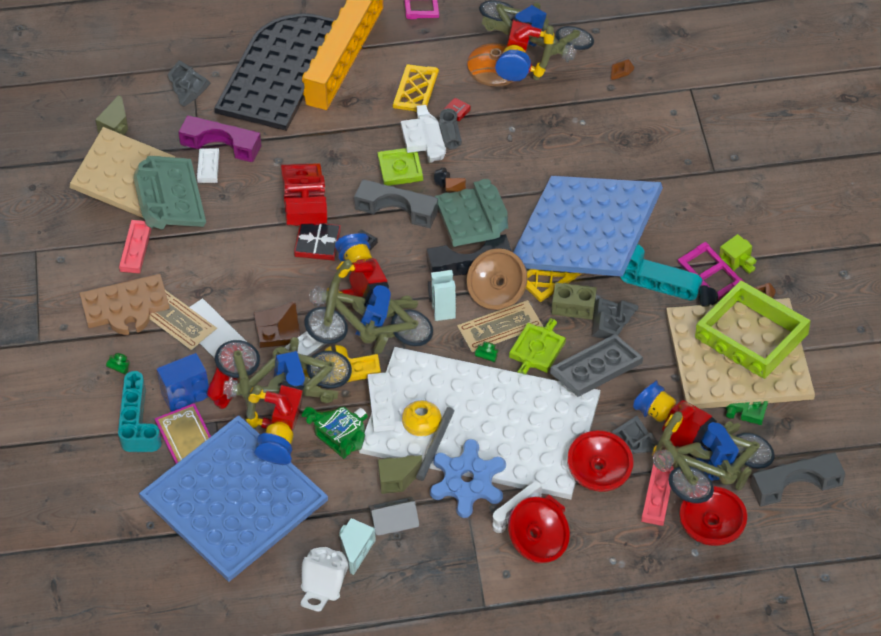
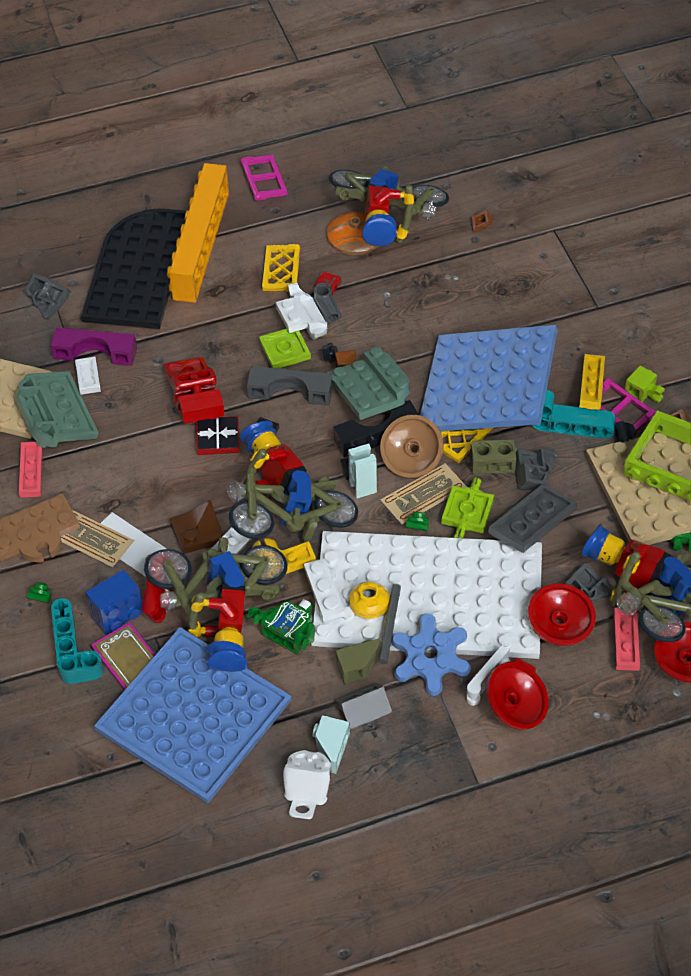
camera: 10 degrees left, 0 degrees up
none -> yellow plate [579,354,605,410]

